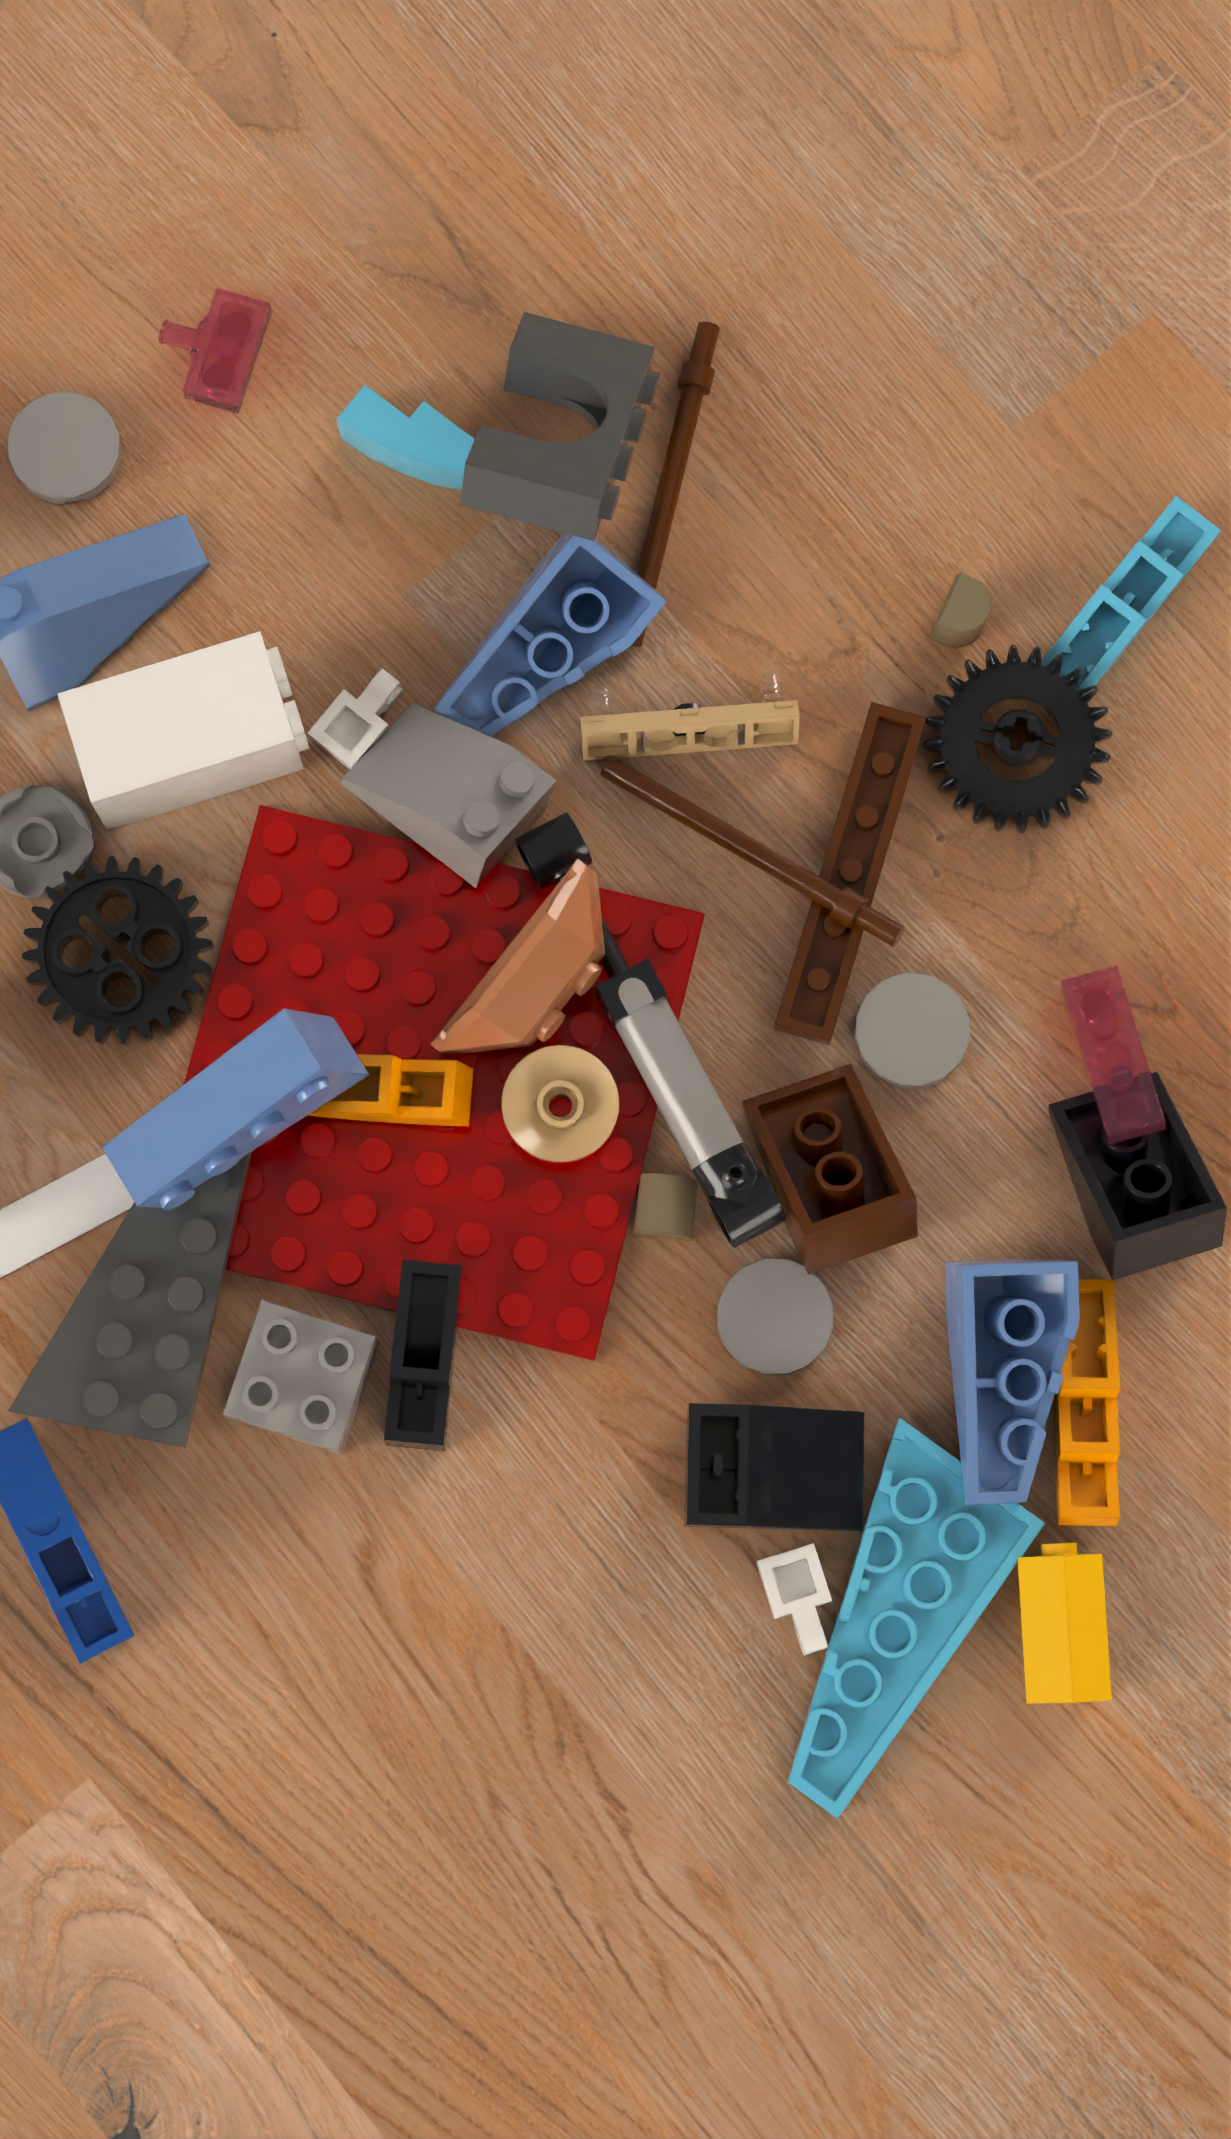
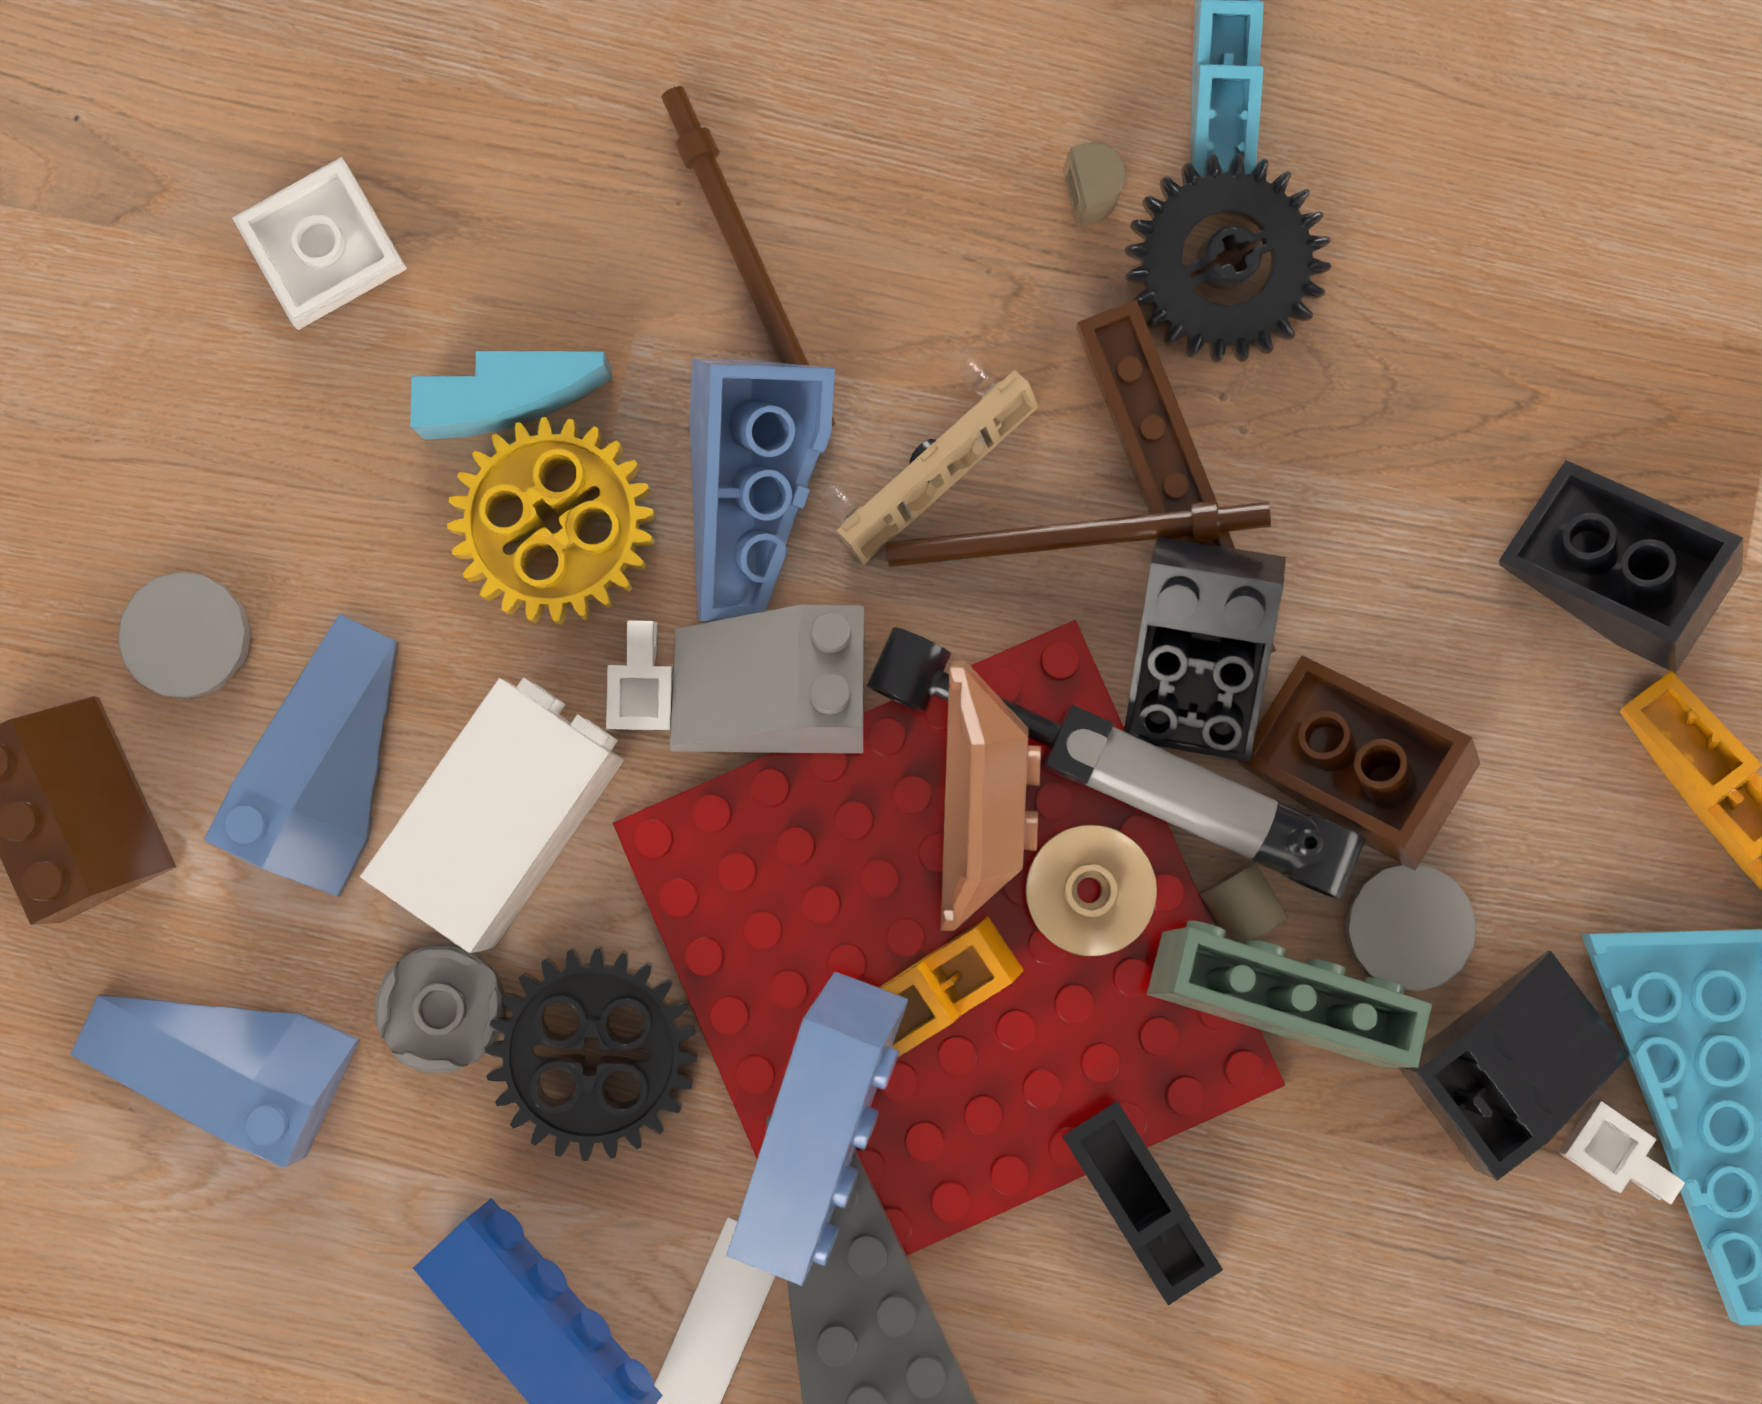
camera: 35 degrees left, 5 degrees up
clear pink plate [159,288,272,414] -> none
light grey brick [223,1300,379,1455] -> none
dark grey arch [460,312,660,541] -> none
light grey tile [854,973,970,1089] -> none
medium blue wedge [945,1259,1080,1505] -> none
clear pink plate [1061,966,1166,1144] -> none
none -> white plate [232,157,407,330]
none -> yellow gear [447,417,656,625]
none -> black slope [1124,536,1286,762]
none -> sand green brick [1147,921,1432,1068]

